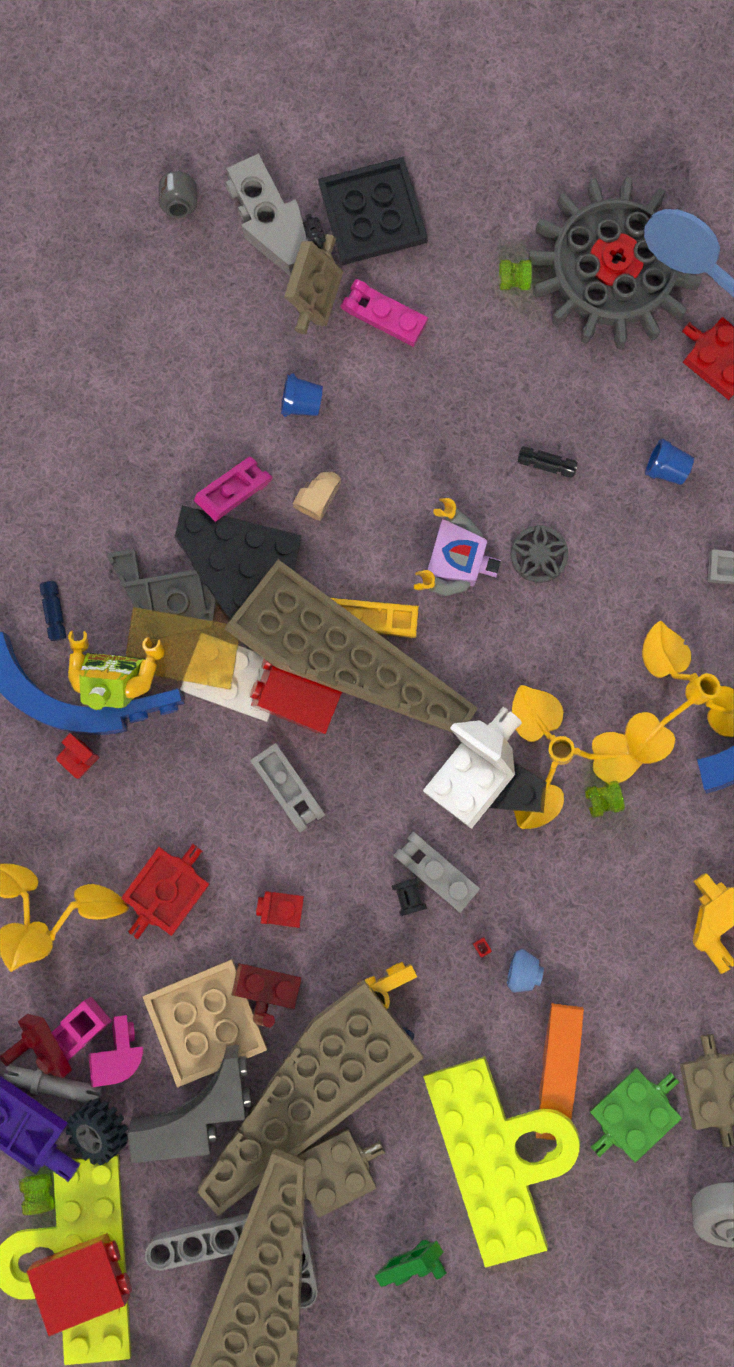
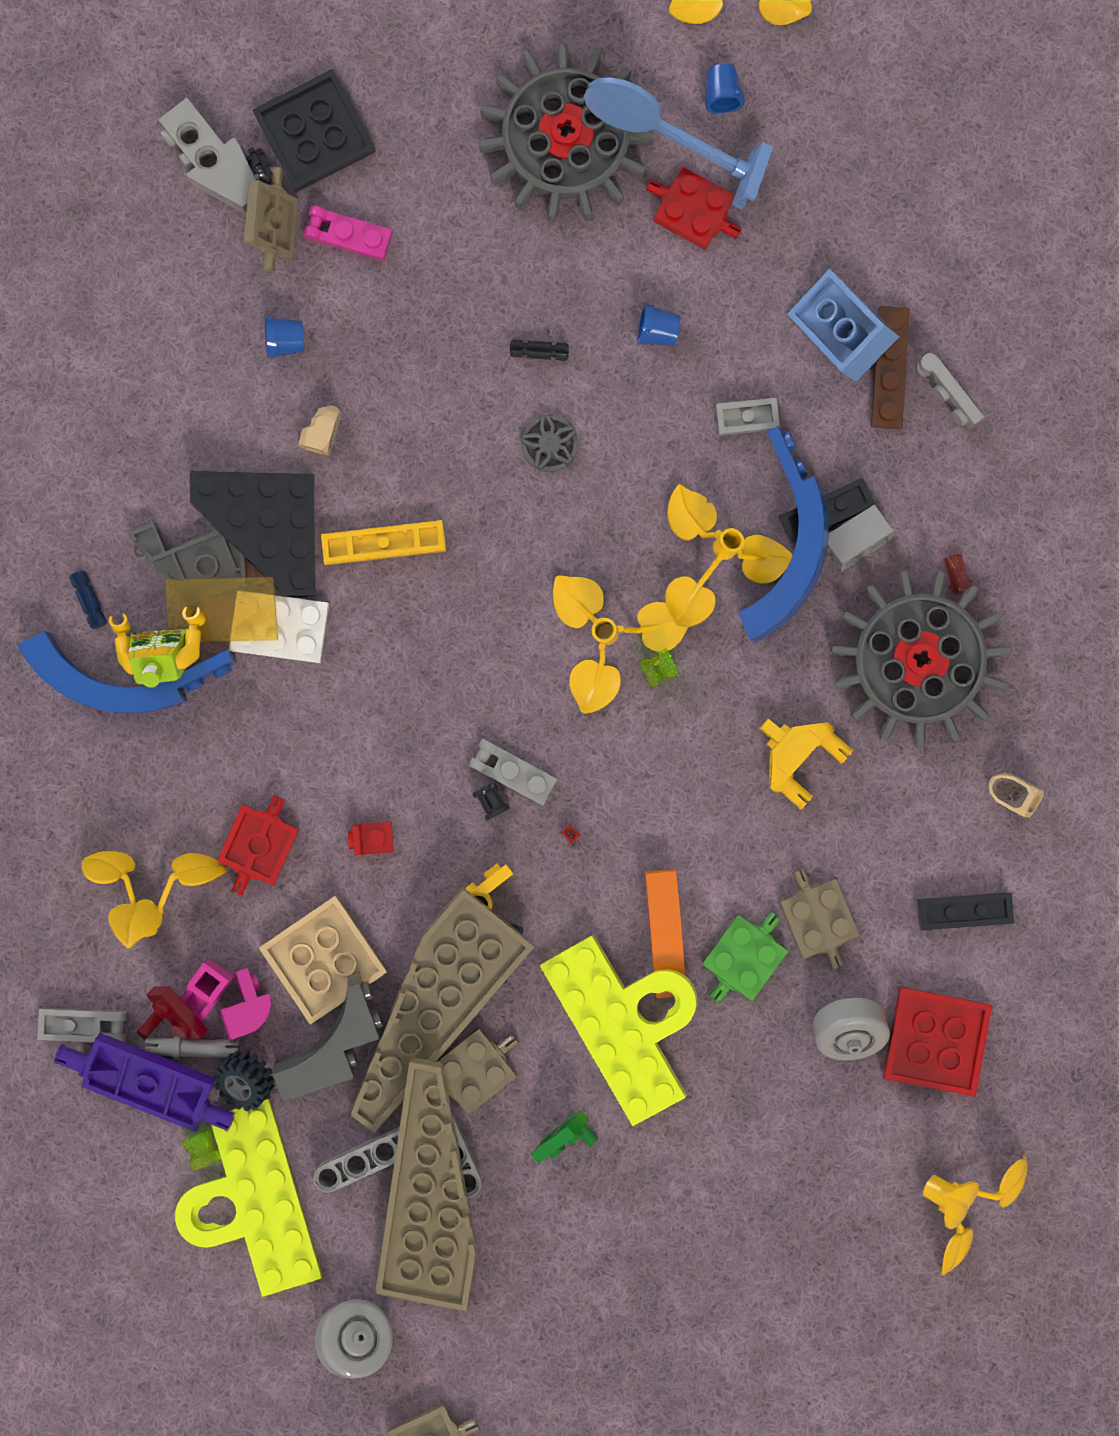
camera: 15 degrees left, 5 degrees up
red brick [26,1233,132,1336] -> none
red bracket [56,733,100,779] -> none
dark grey head [158,171,197,218] -> none
dark pink plate [194,456,273,522] -> none
dark tan wing [225,559,478,733] -> none
dark red plate [231,963,302,1028] -> none
red brick [250,659,342,734] -> none
light grey plate [250,743,325,833] -> none
torso [414,498,501,596] -> none
white plate [423,707,522,829] -> none
black wing [489,762,547,813] -> none
clear neon green wheel [499,260,532,290] -> none
medium blue cone [507,949,544,992] -> none

